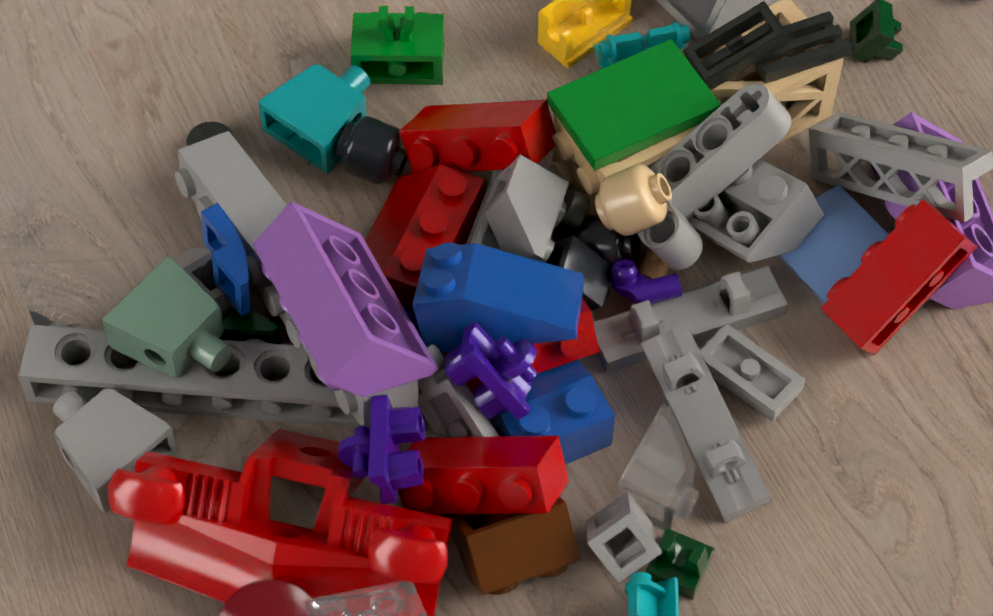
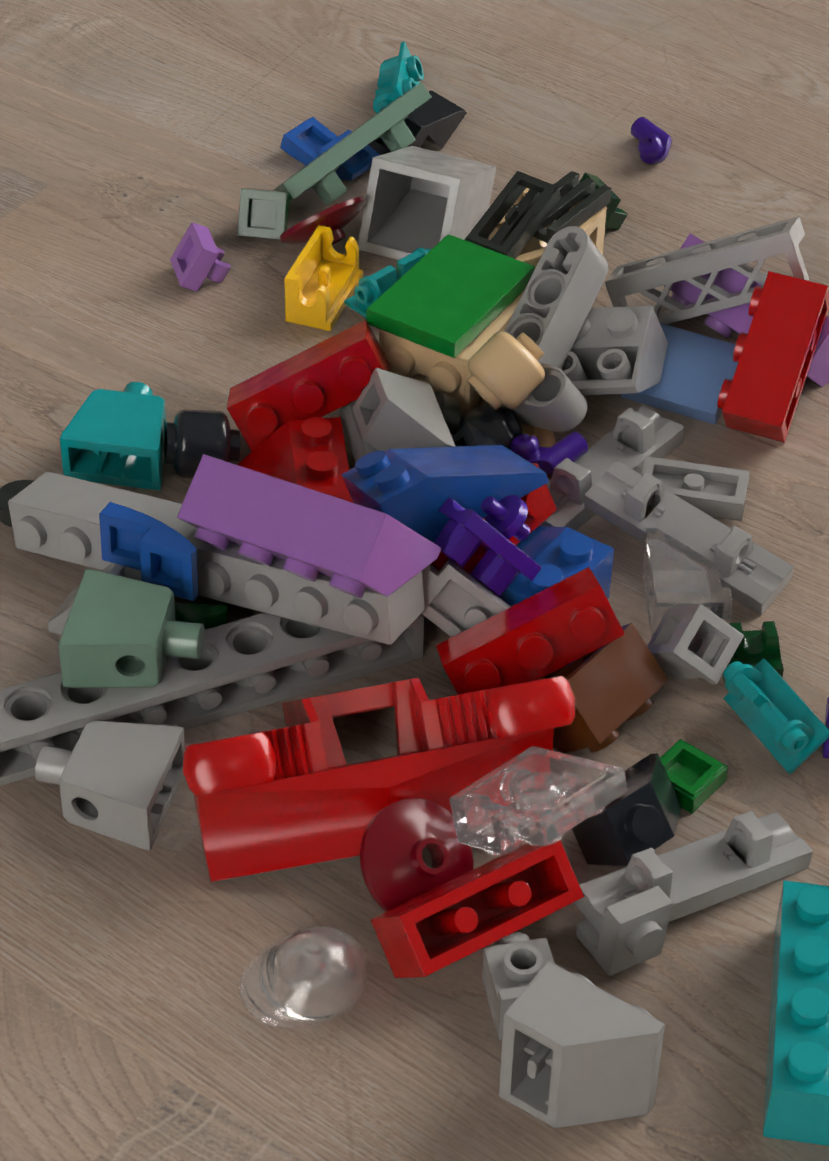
camera: 30 degrees left, 15 degrees down
dark purple hips [338,395,425,504] -> none
green brick [350,6,445,85] -> none

